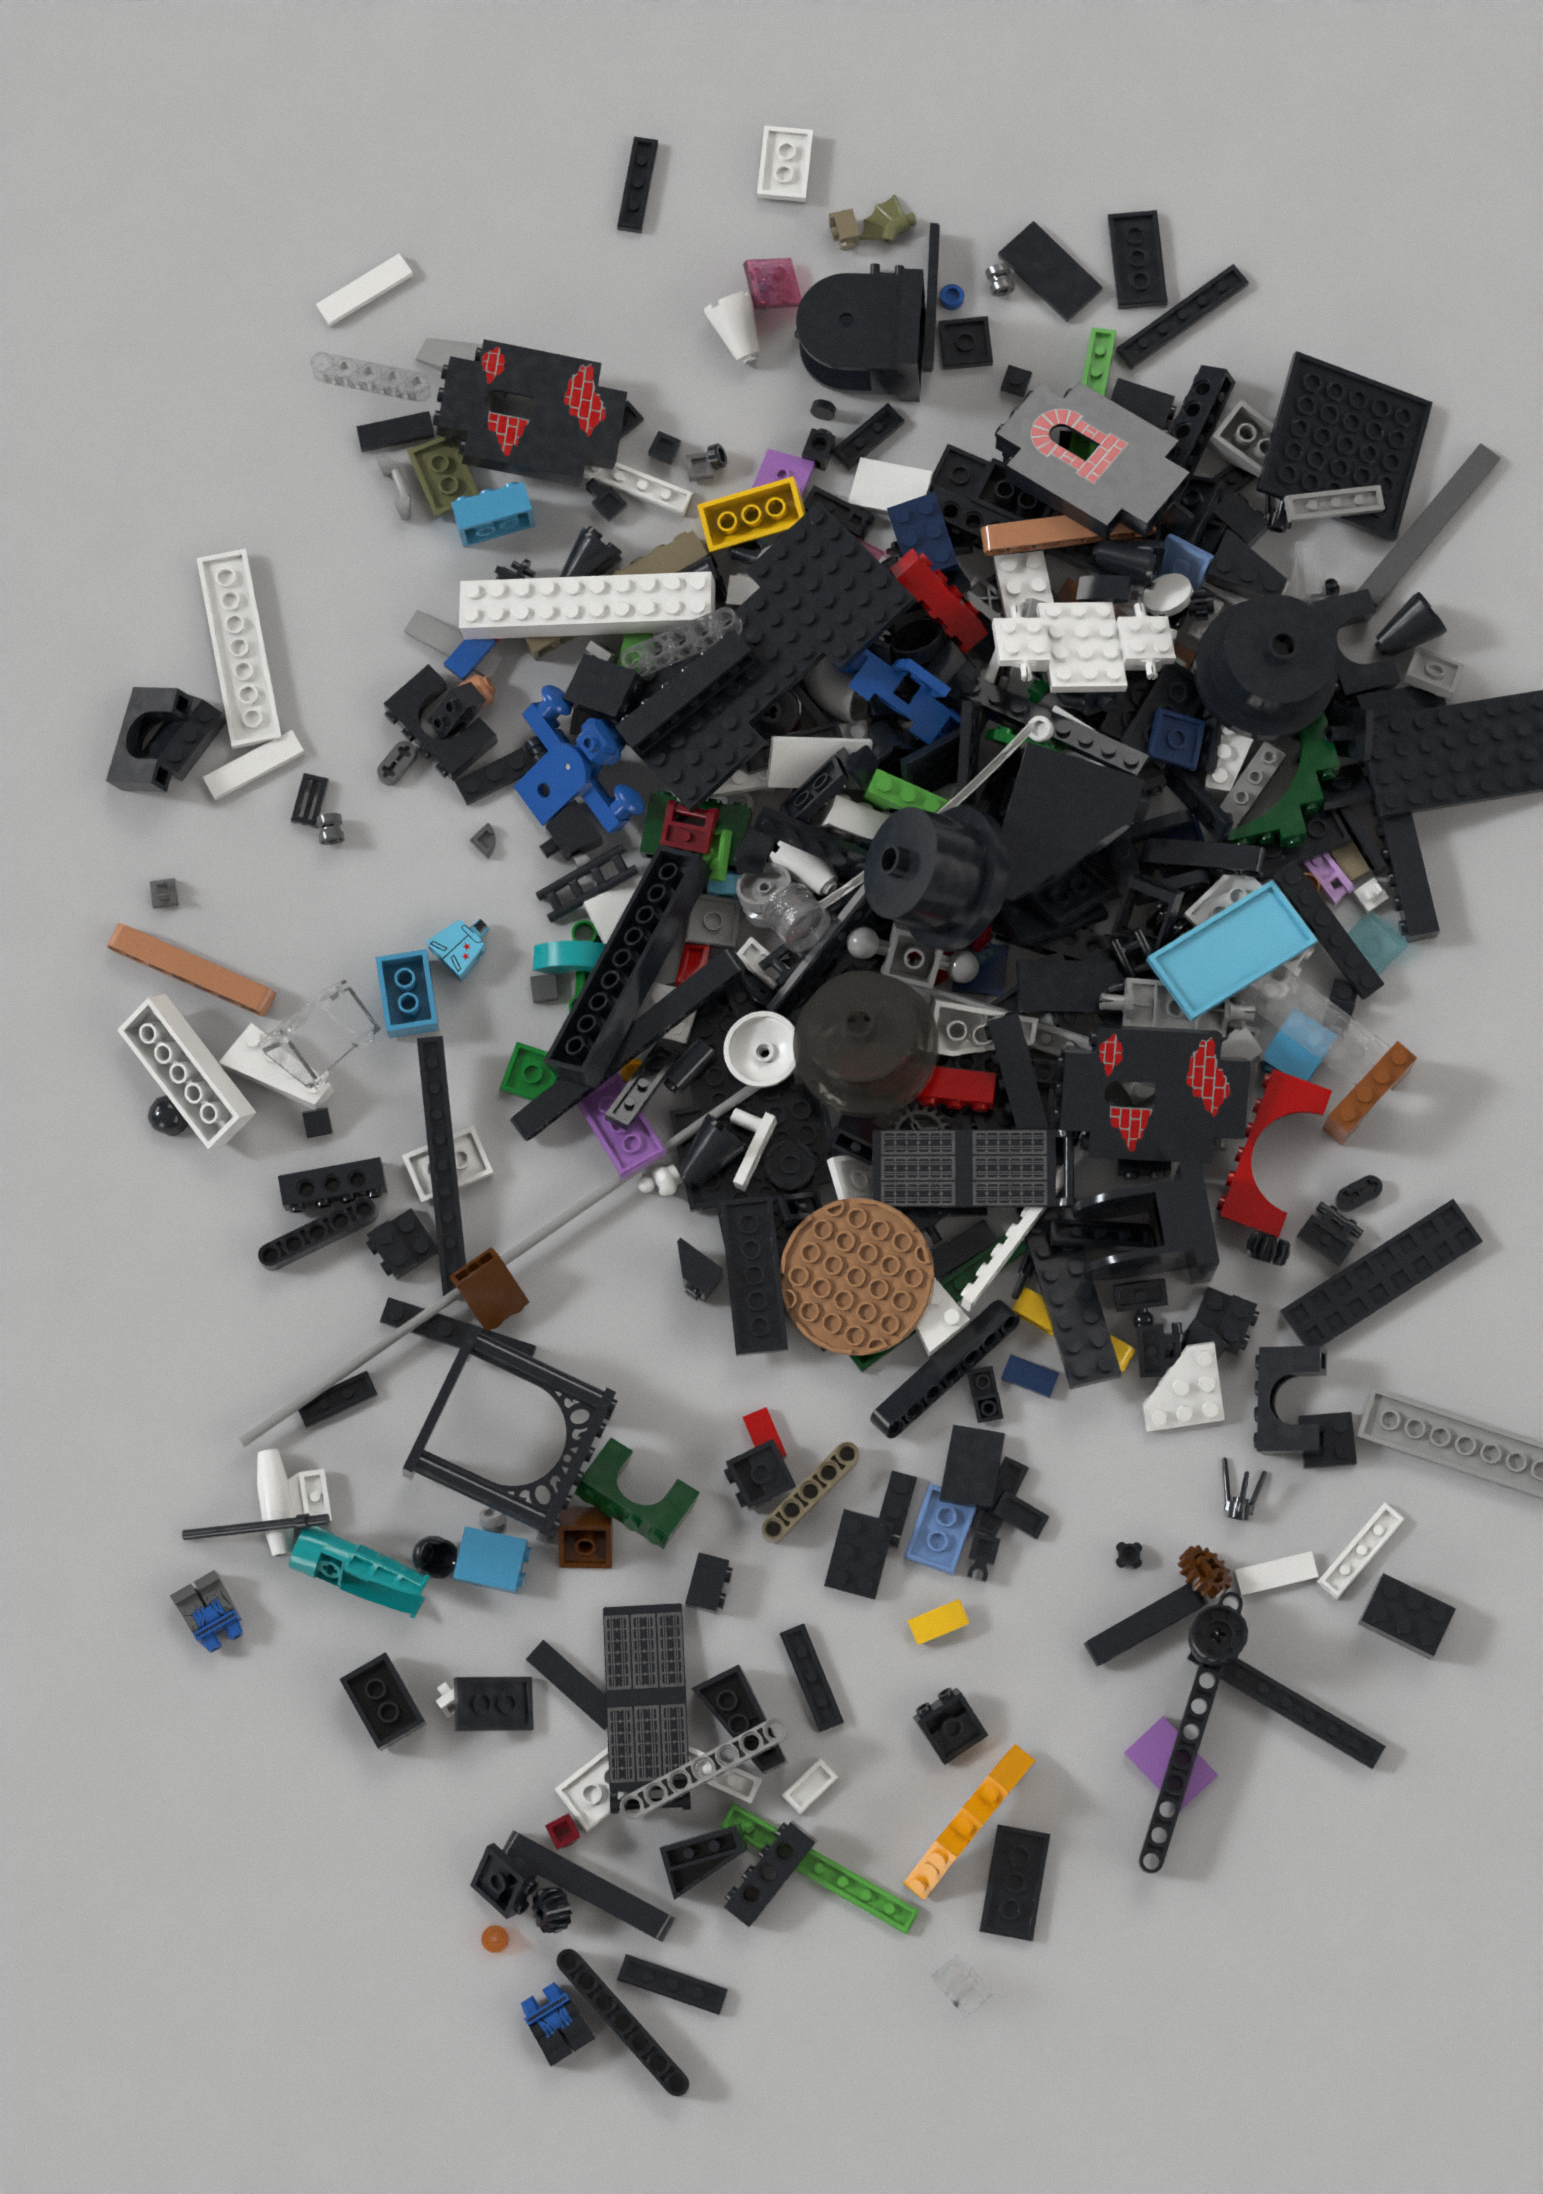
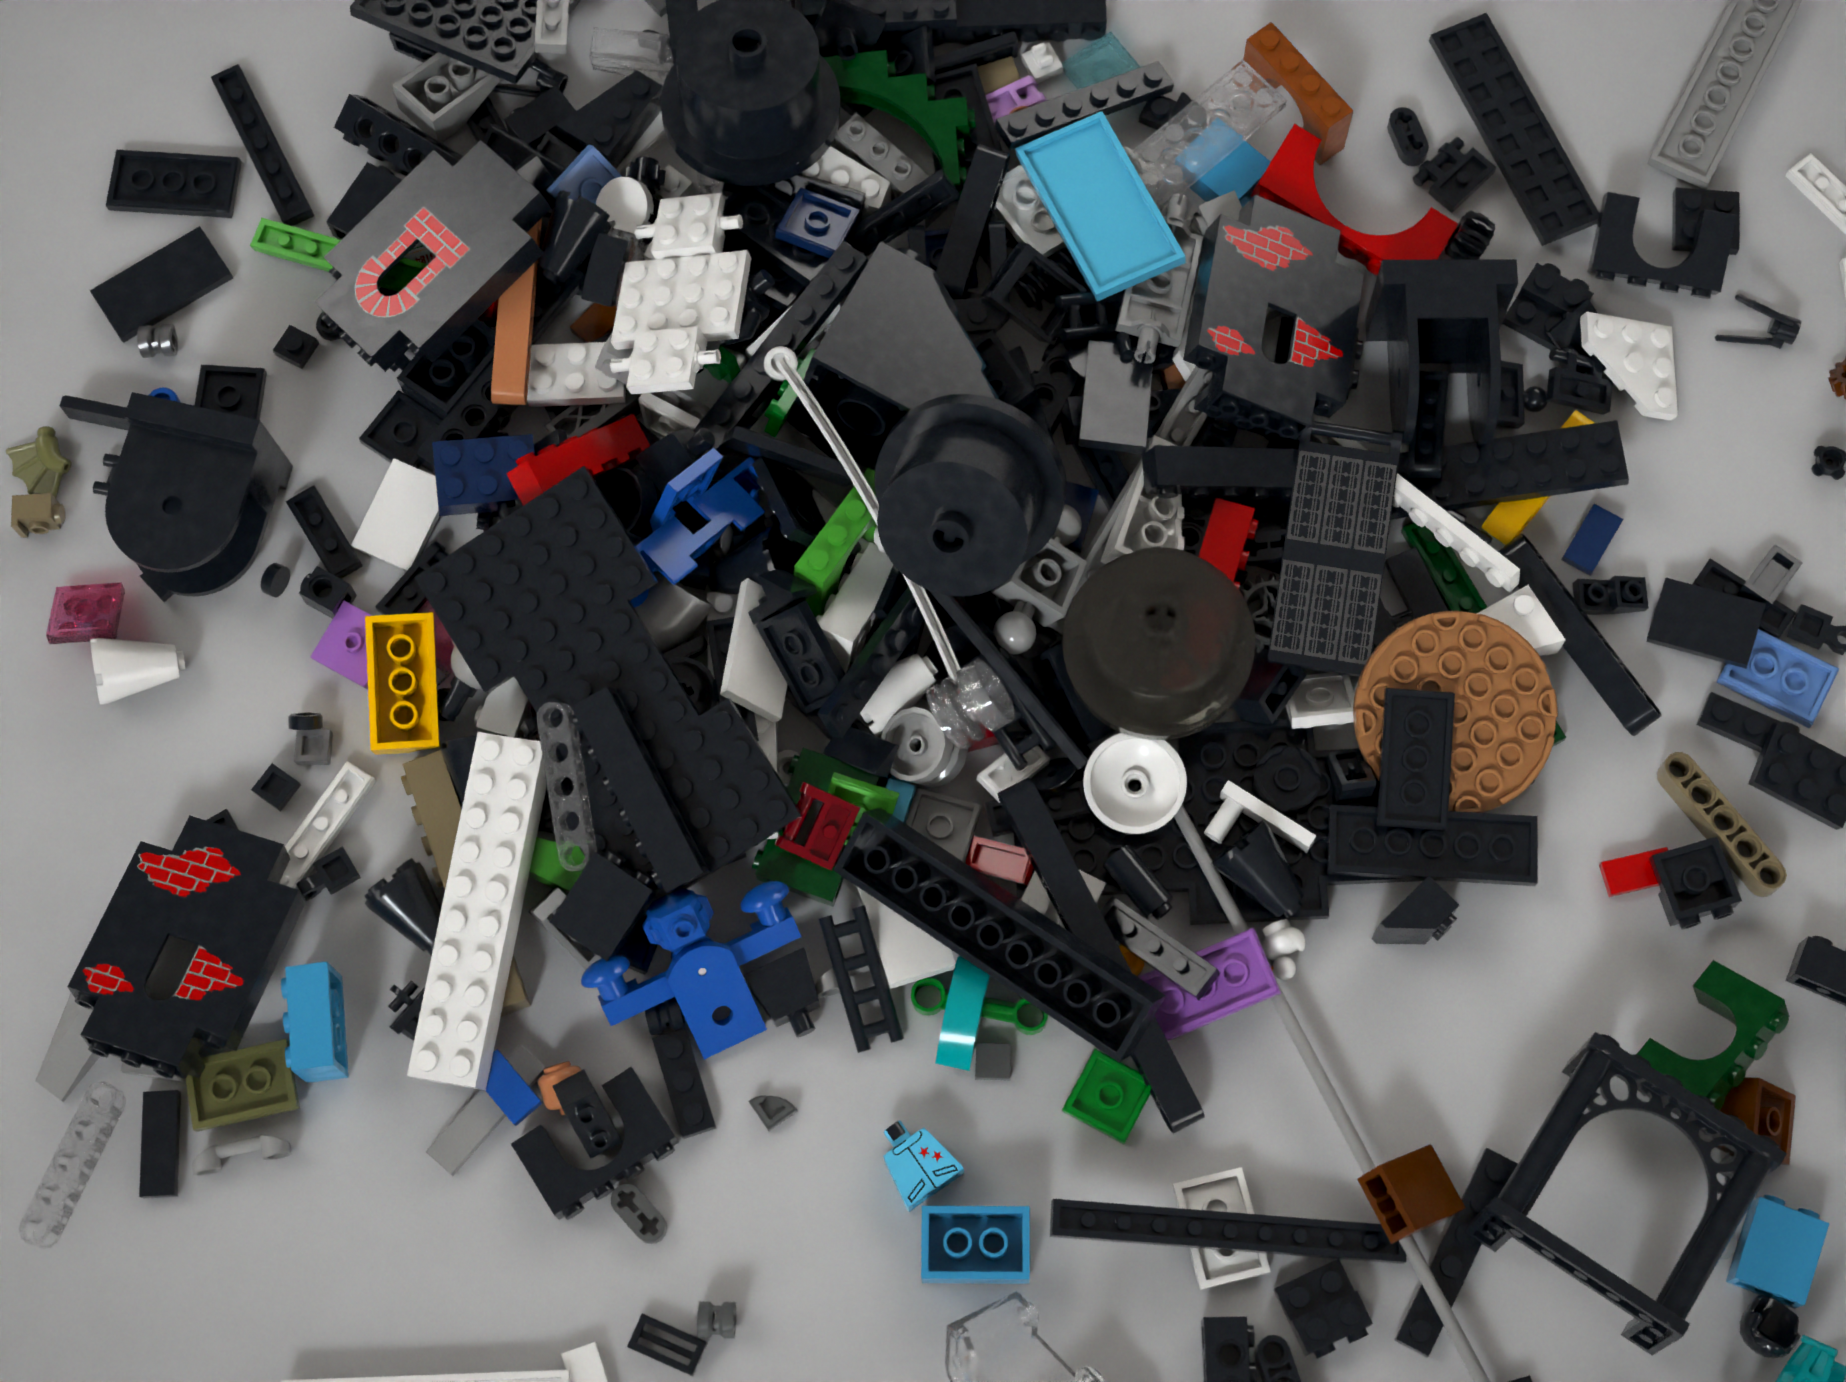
camera: 80 degrees left, 5 degrees down
none -> black tile [1376,688,1455,831]

